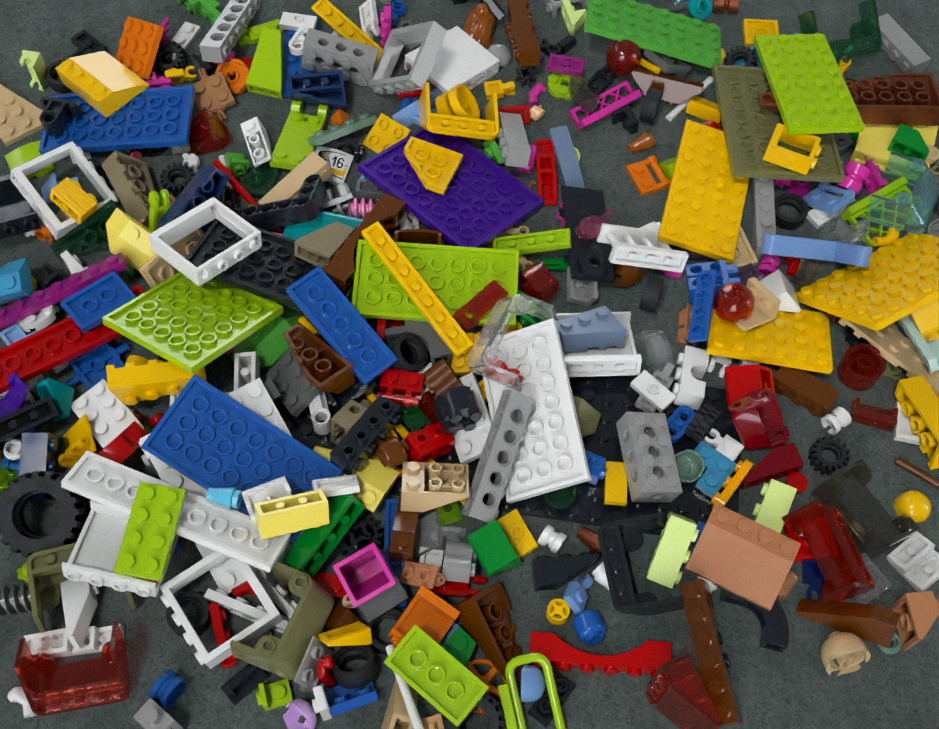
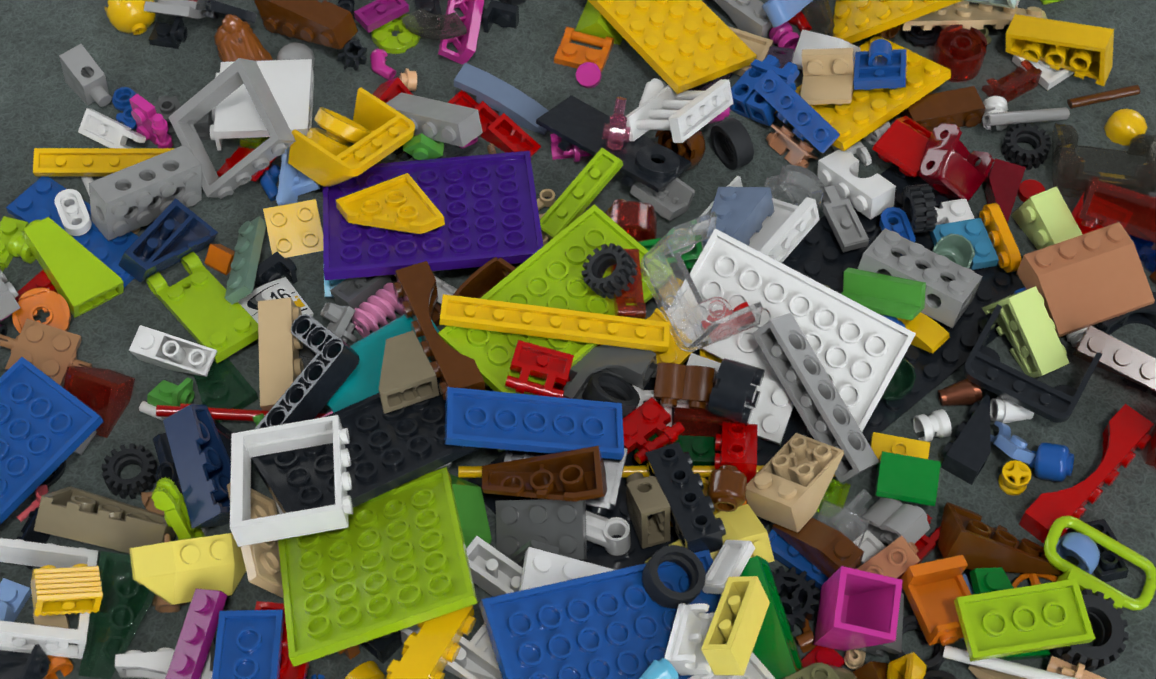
camera: 50 degrees left, 5 degrees down
white plate [182,153,200,173] -> none
white plate [279,12,317,31] -> none
yellow plate [484,80,515,100] -> none
green axle [540,257,569,272] -> none
dark orange cone [627,132,656,154] -> none
white plate [630,370,676,413] -> none
clear red cylinder [713,283,755,322] -> none
none -> red plate [505,340,574,398]
none -> dark pink tile [576,62,602,88]
none -> black tyre [582,243,637,299]
none -> black tyre [642,545,706,609]
none -> bright green panel [841,268,926,320]
none -> blue plate [854,39,907,90]
none -> light grey piece [982,107,1070,126]

